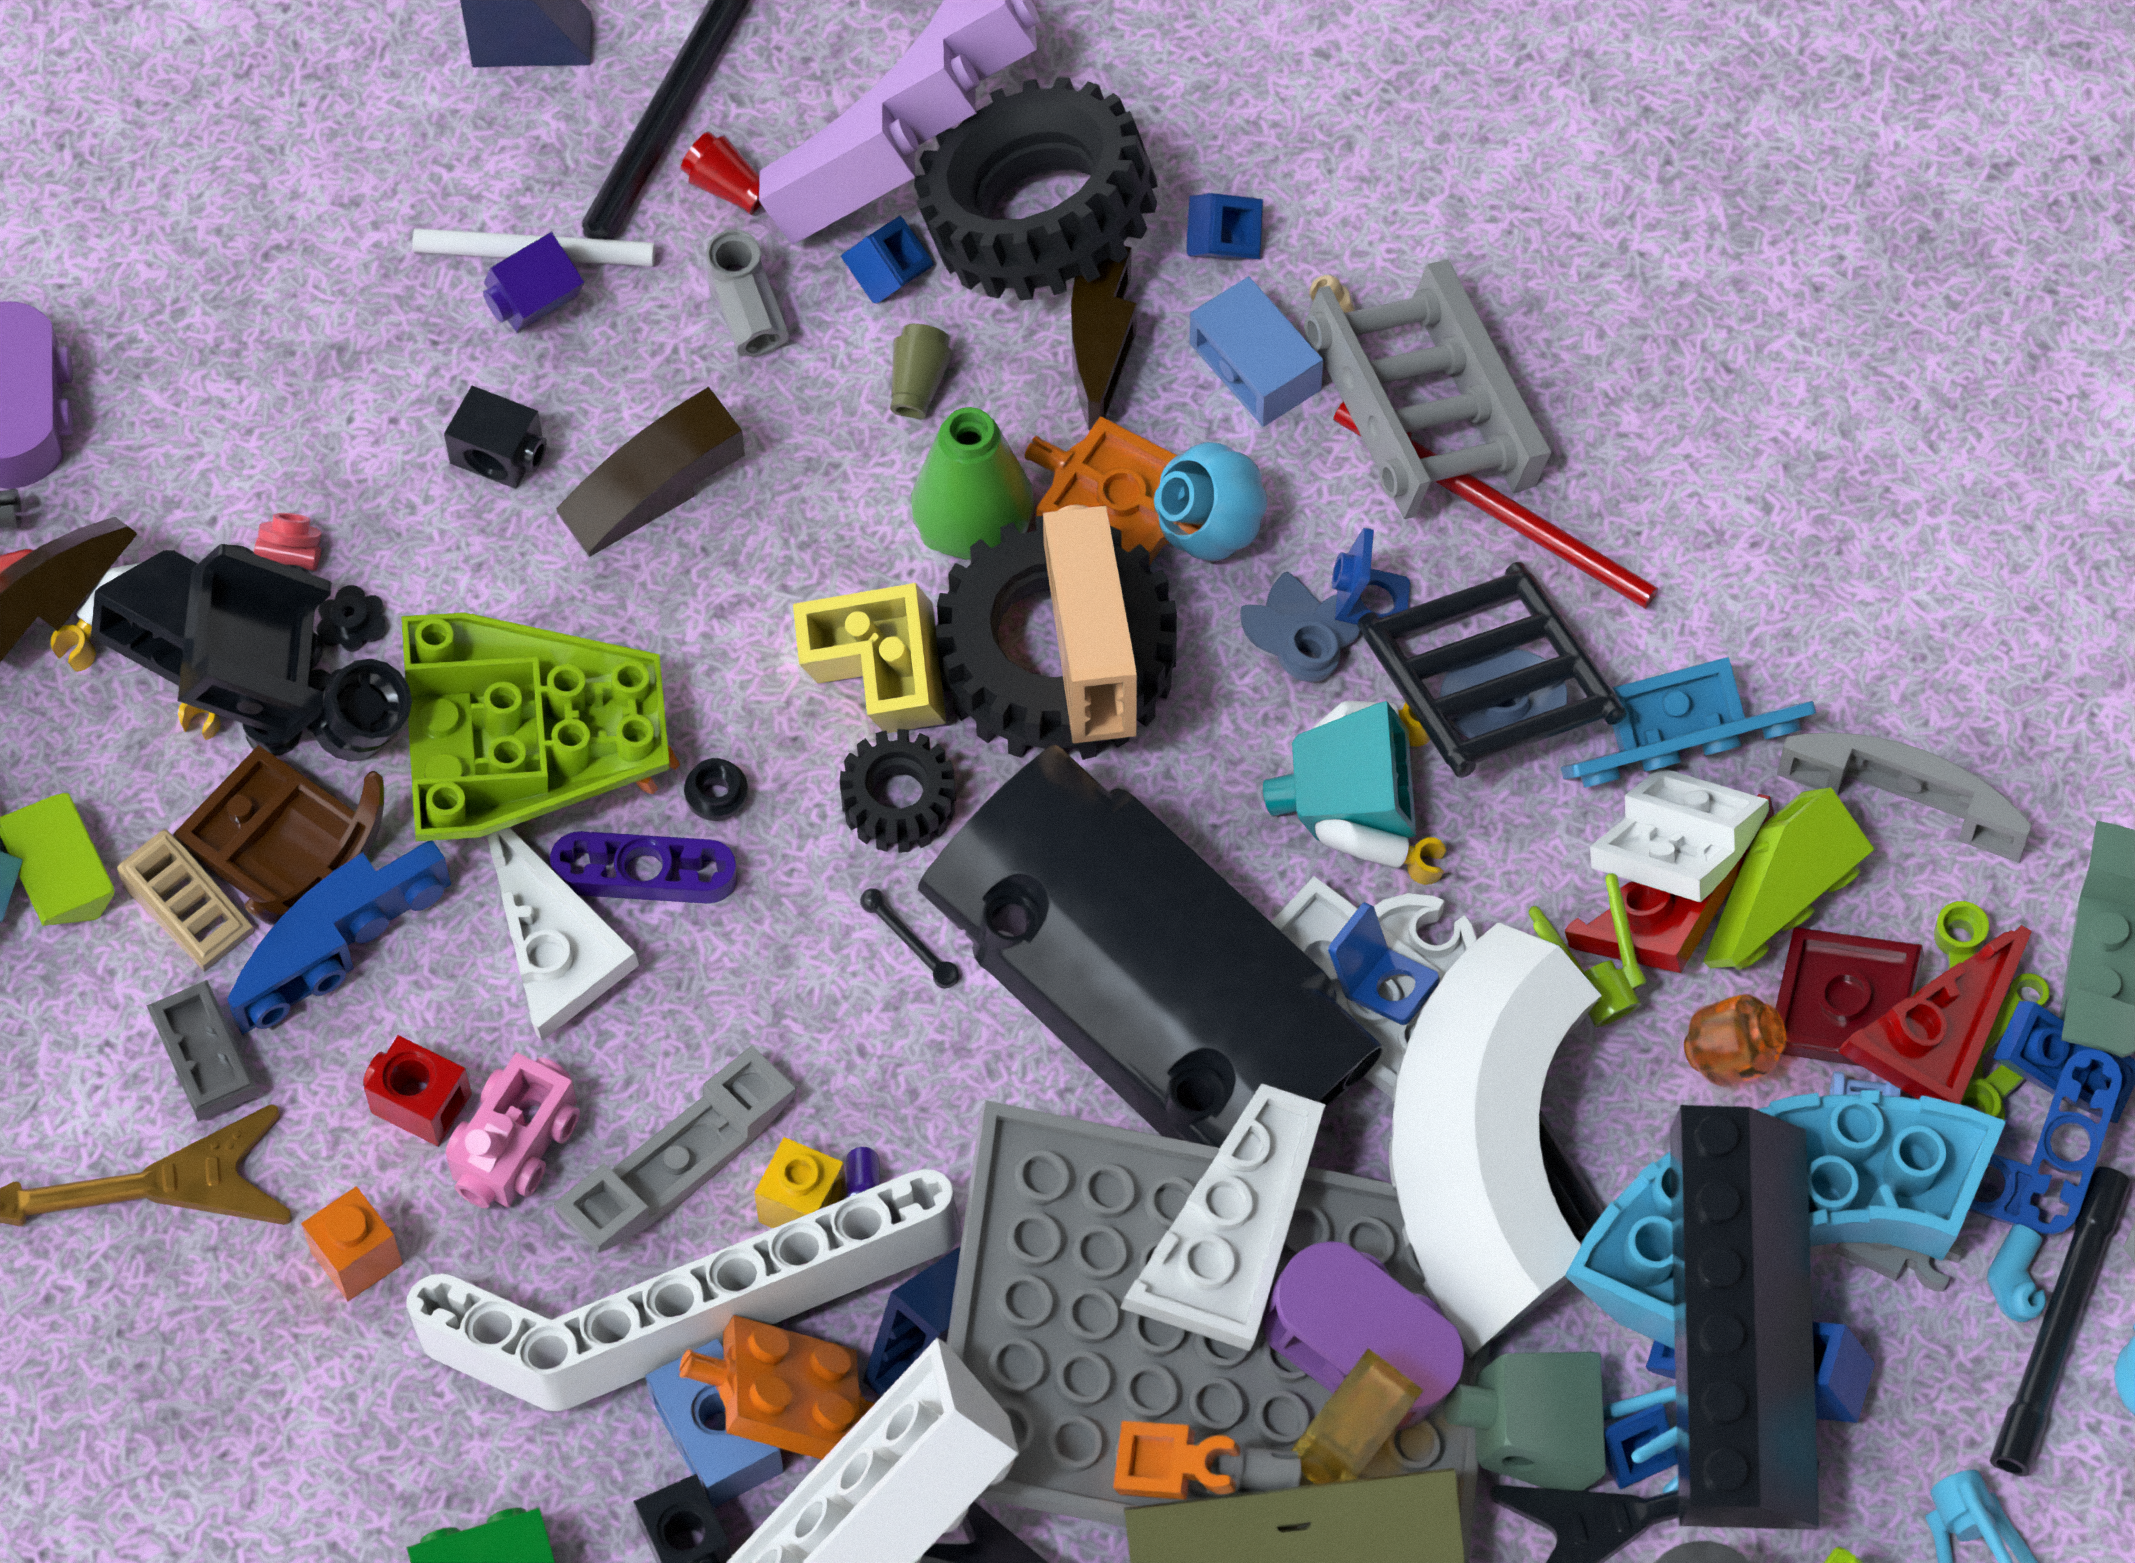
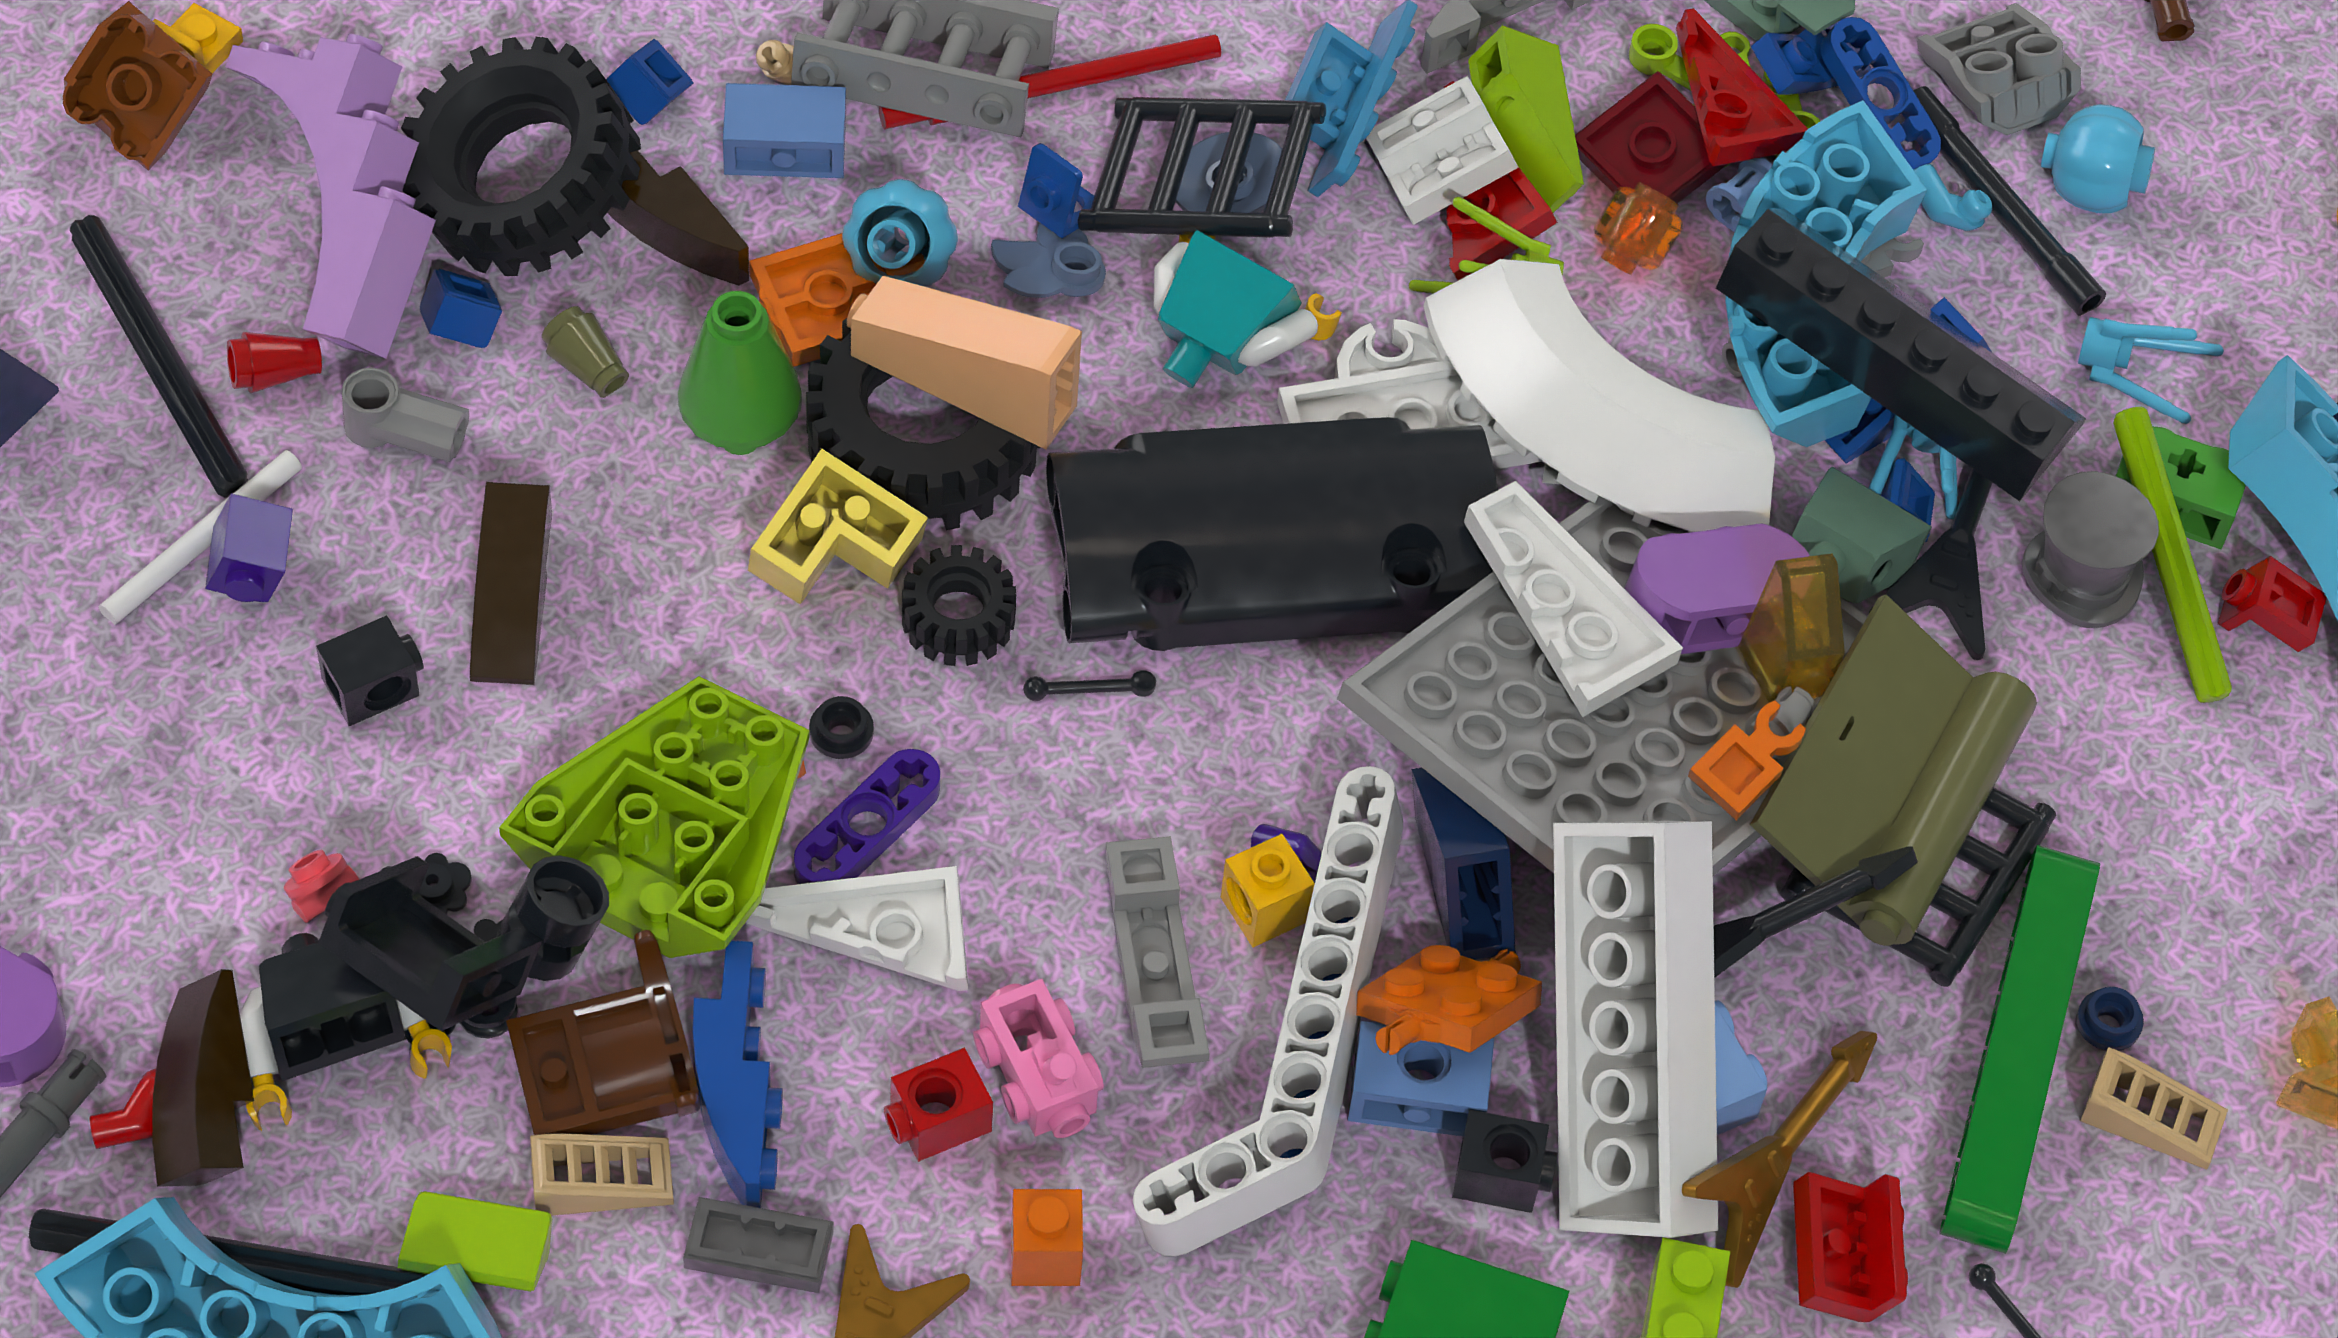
camera: 60 degrees left, 5 degrees down
blue bracket [1328,902,1440,1025] -> none

